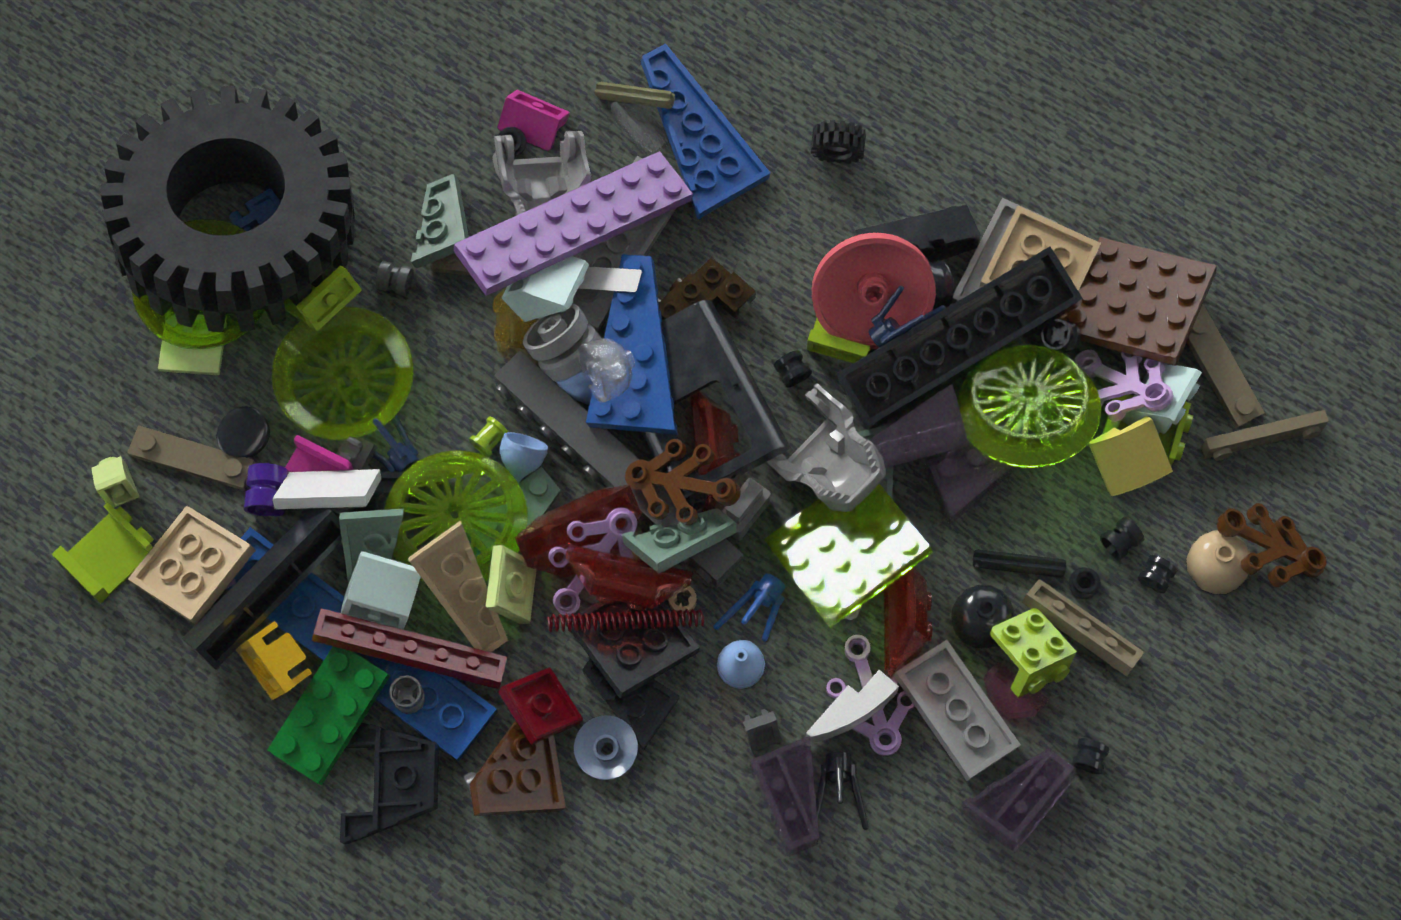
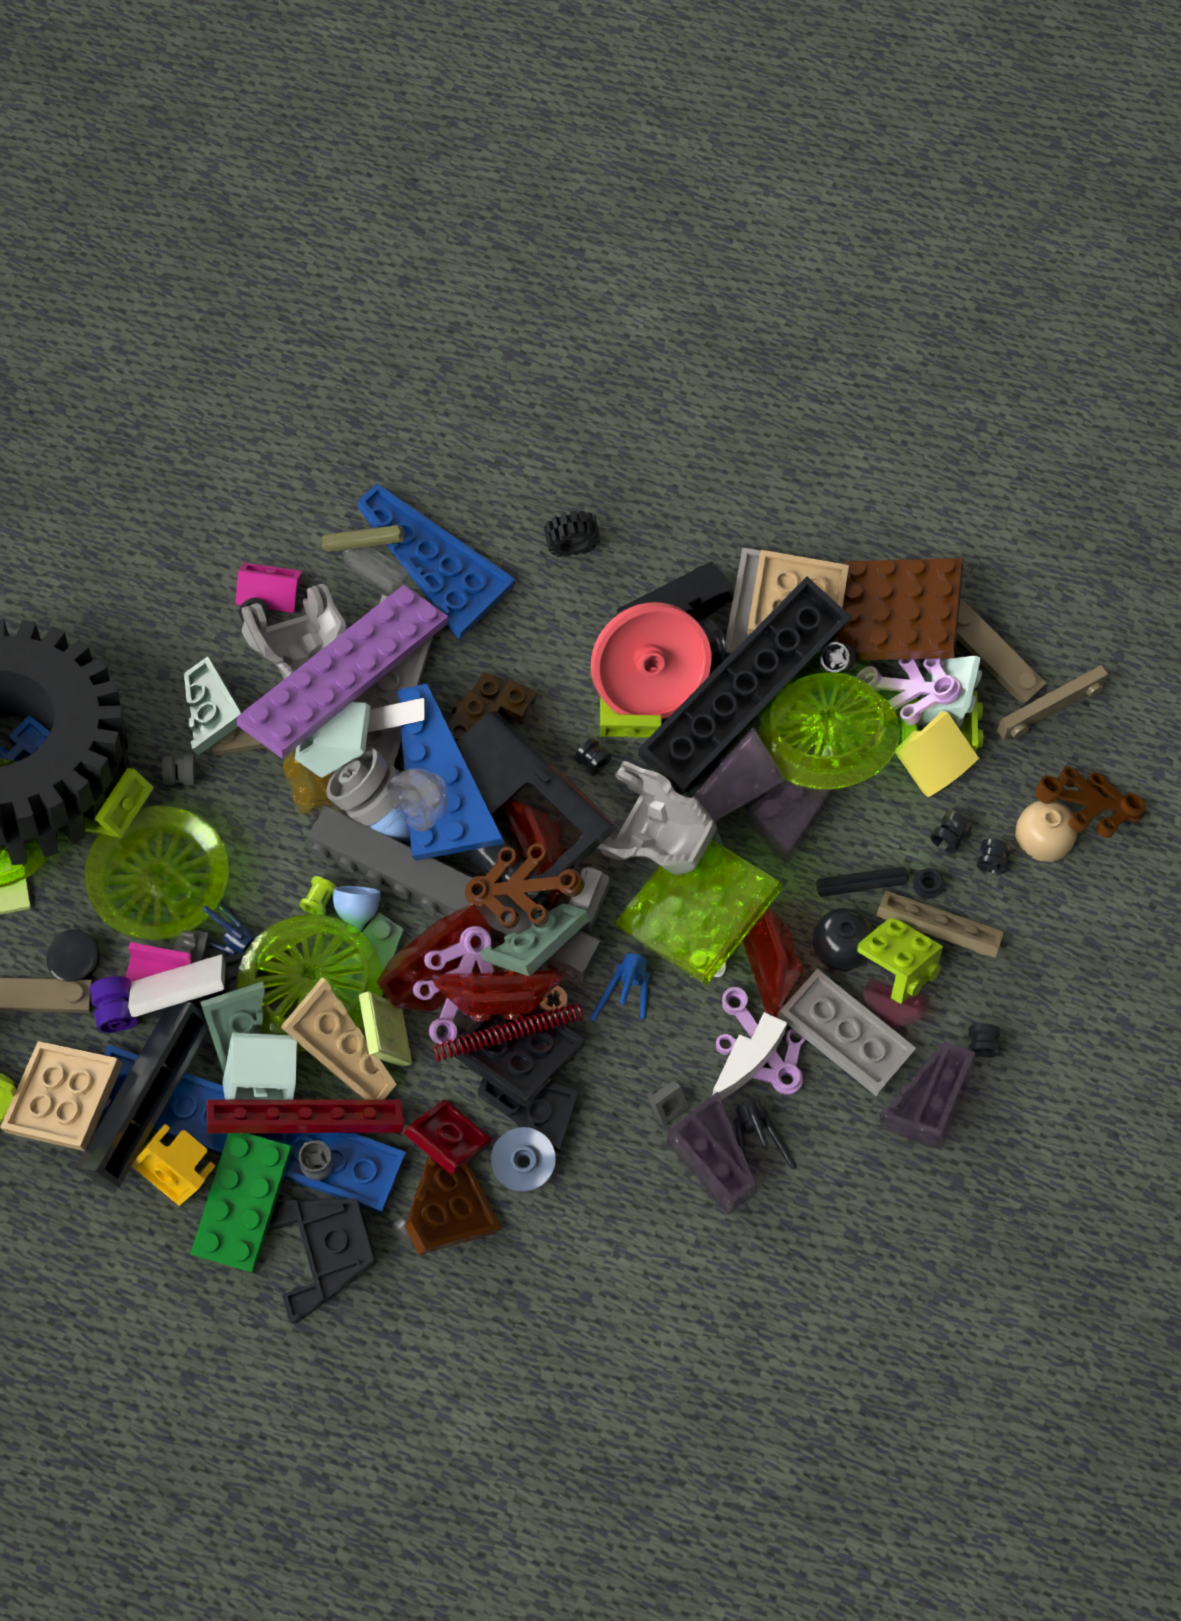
camera: 20 degrees left, 5 degrees down
light blue helmet [717,640,765,689] -> none
dark blue plant [869,286,946,347] -> none

